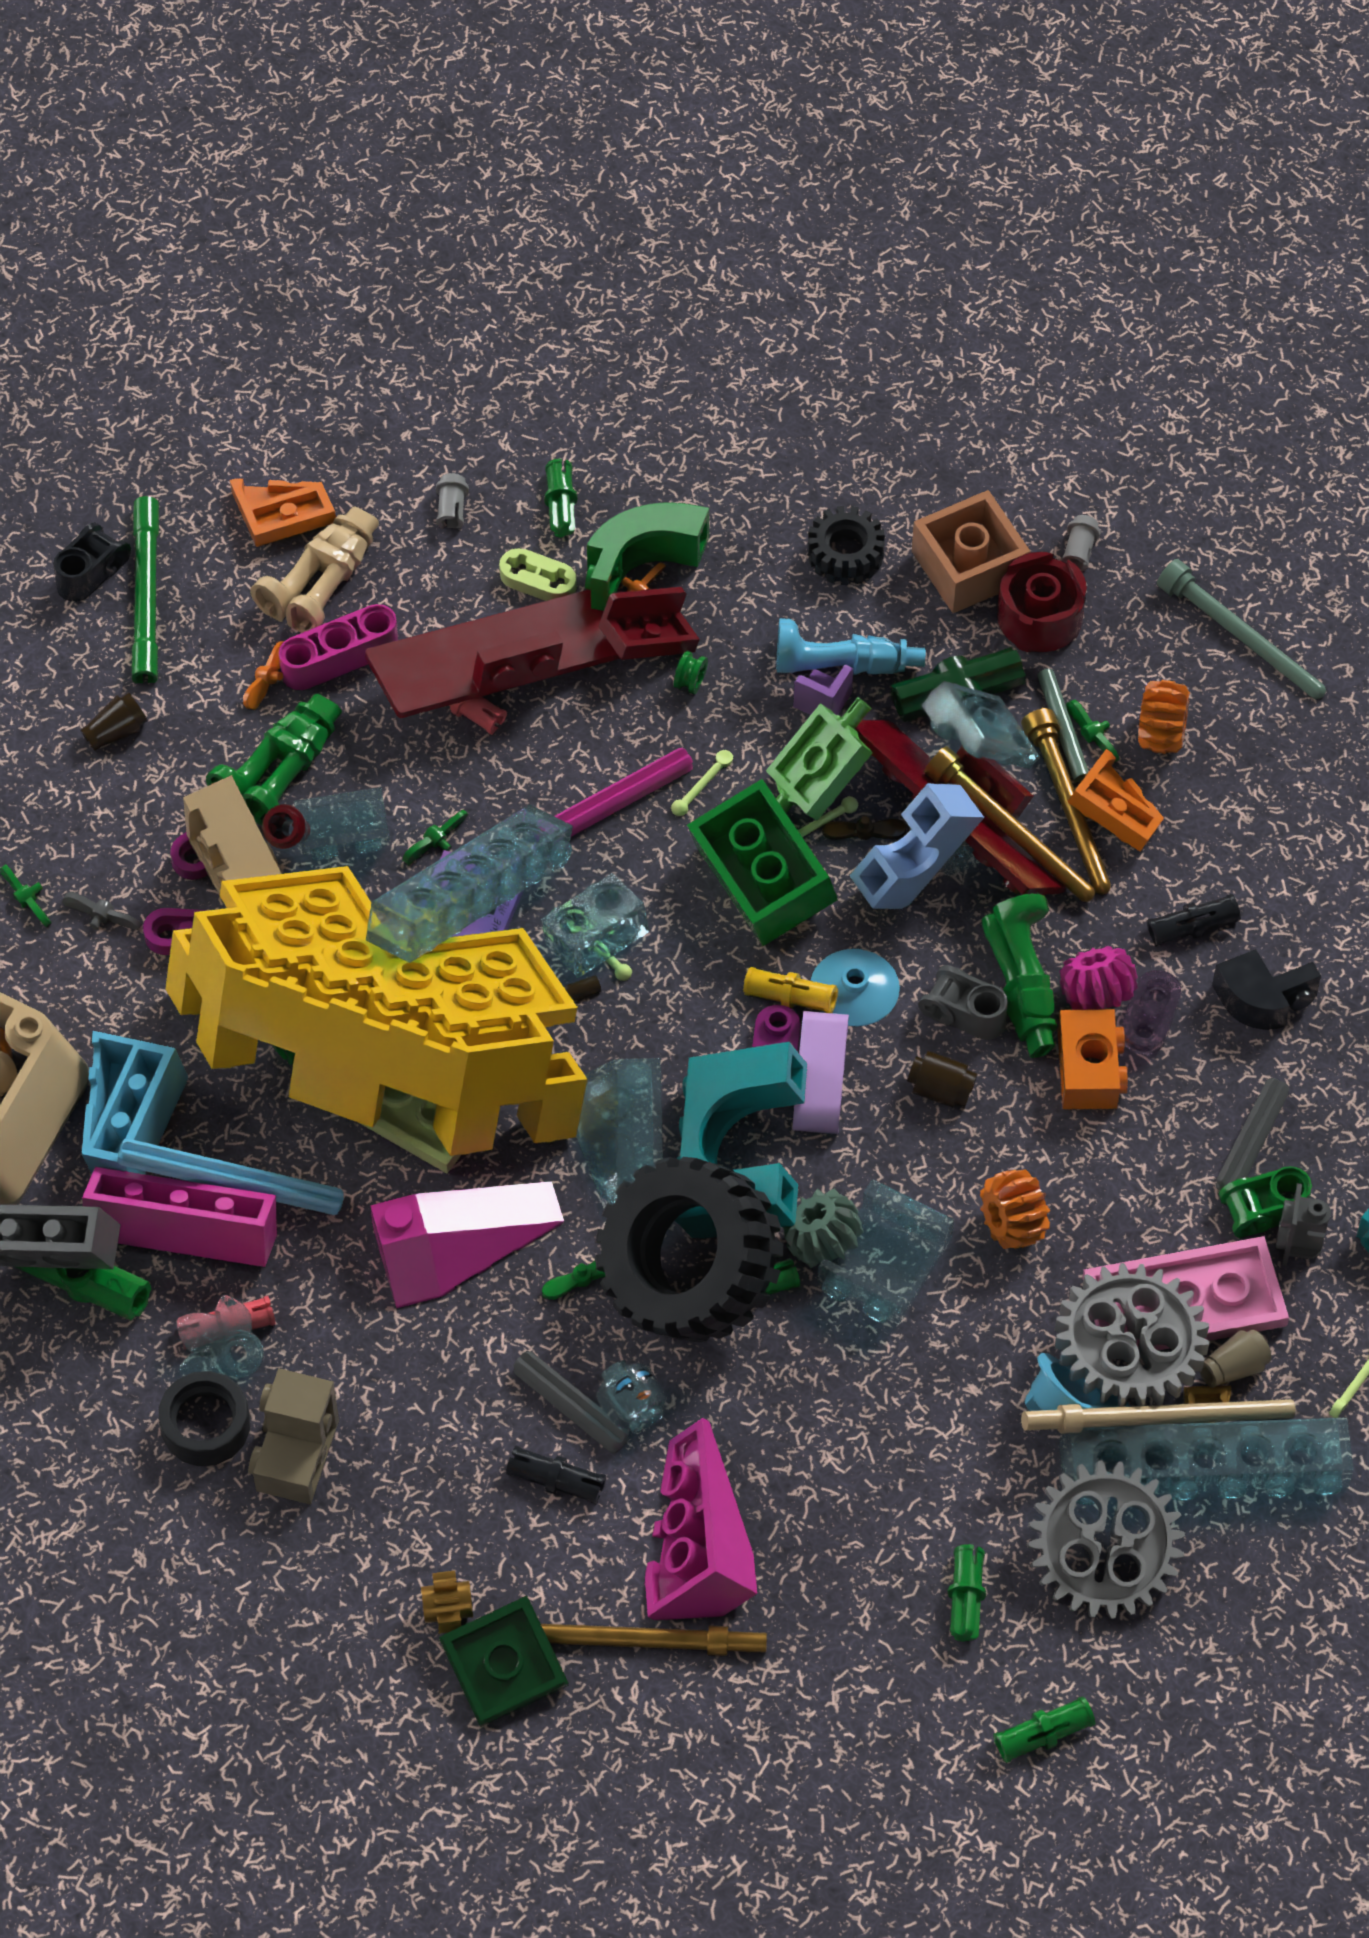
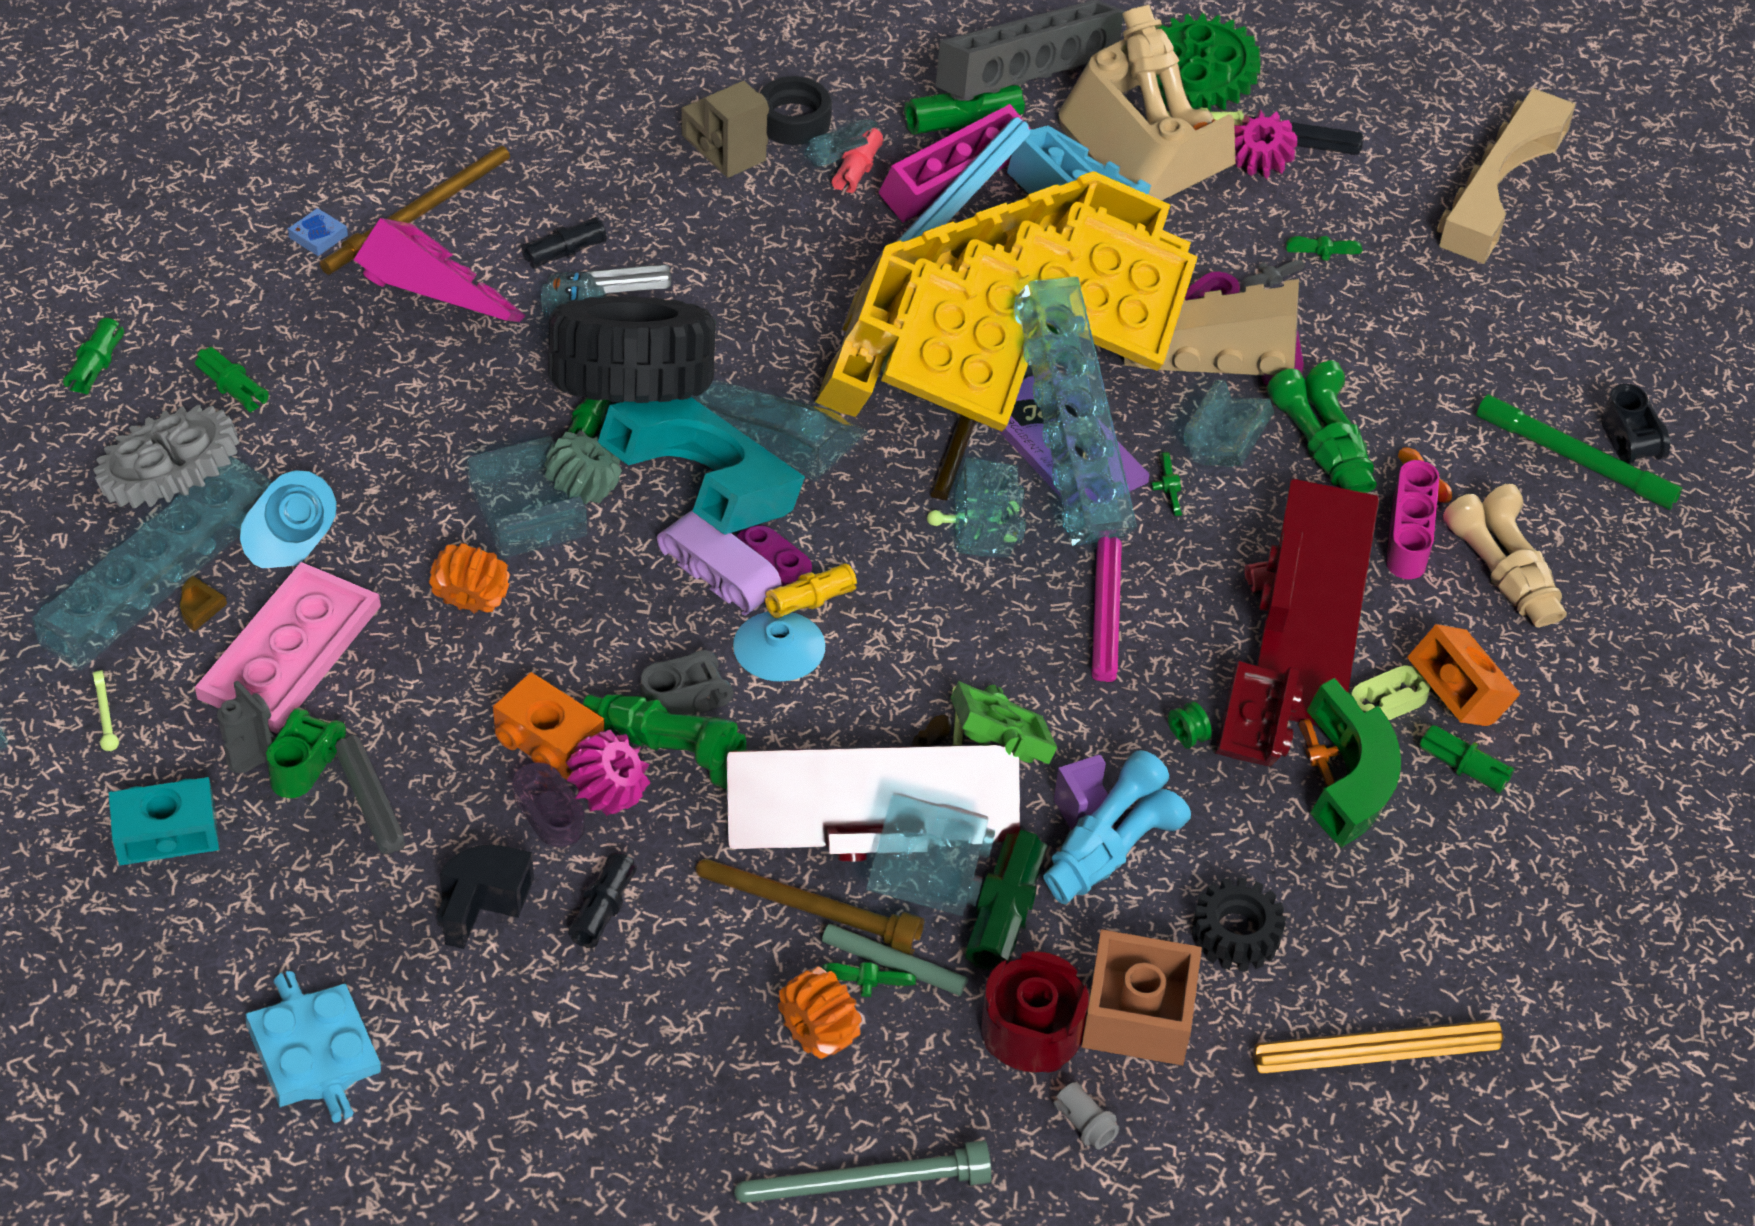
camera: 125 degrees right, 10 degrees down
dark brown cone [80,692,148,751] -> none
orange wing [230,479,336,547] -> none
dark red cone [262,804,310,849] -> none
dark pink wedge [370,1181,564,1309] -> none
pearl gold gear [421,1570,473,1634] -> none
light grey pin [436,473,469,528] -> none
dark green plate [438,1595,569,1727] -> none
yellowish green hinge [671,750,733,816] -> none
green brick [687,779,838,947] -> none
light blue arch [849,783,984,909] -> none
dark brown brick [907,1051,978,1108] -> none
pearl gold piece [924,746,1095,902] -> none
tan bar [1021,1399,1296,1434] -> none
light grey gear [1055,1263,1209,1407] -> none
orange wing [1068,749,1164,852] -> none
dark tan cone [1200,1329,1271,1388] -> none
none -> medium blue tile [288,208,348,256]
none -> axle [1253,1020,1503,1073]
none -> orange brick [1407,624,1520,726]

